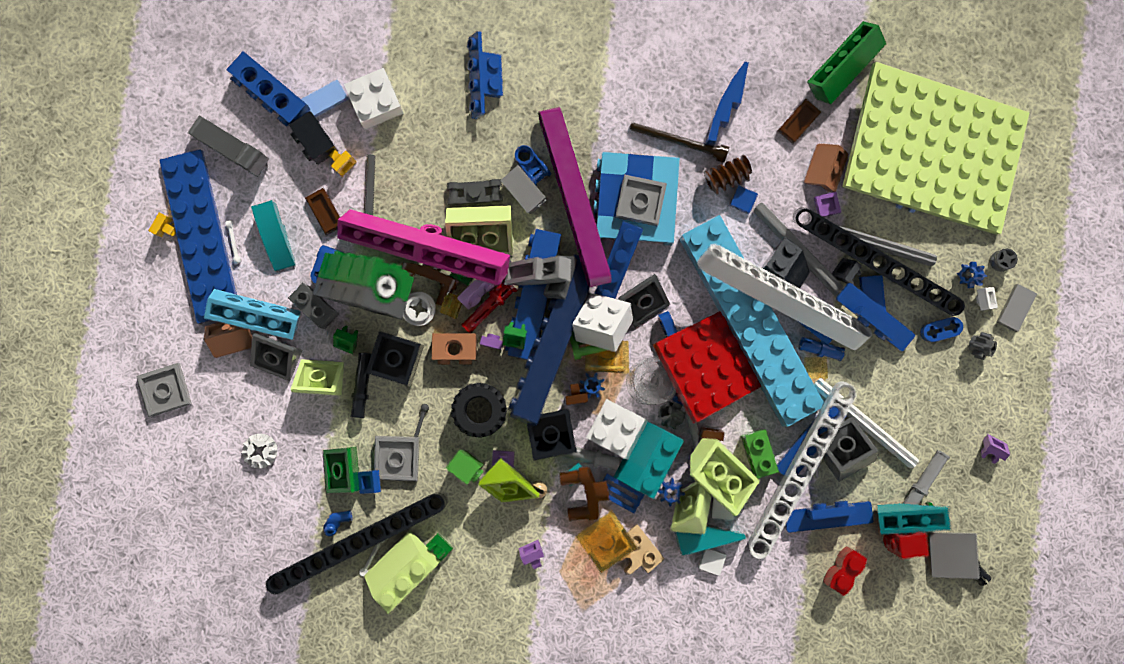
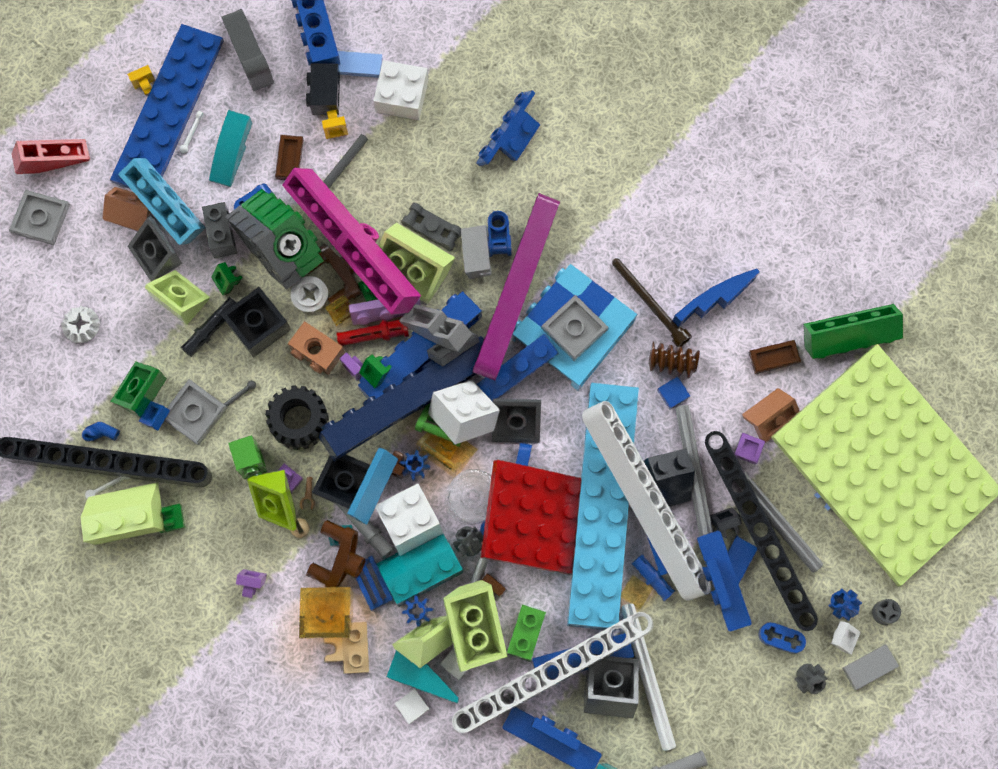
camera: 35 degrees right, 10 degrees down
none -> red slope [11,139,90,174]
none -> medium nougat hand [299,477,315,510]
none -> dark azure tile [347,448,398,525]

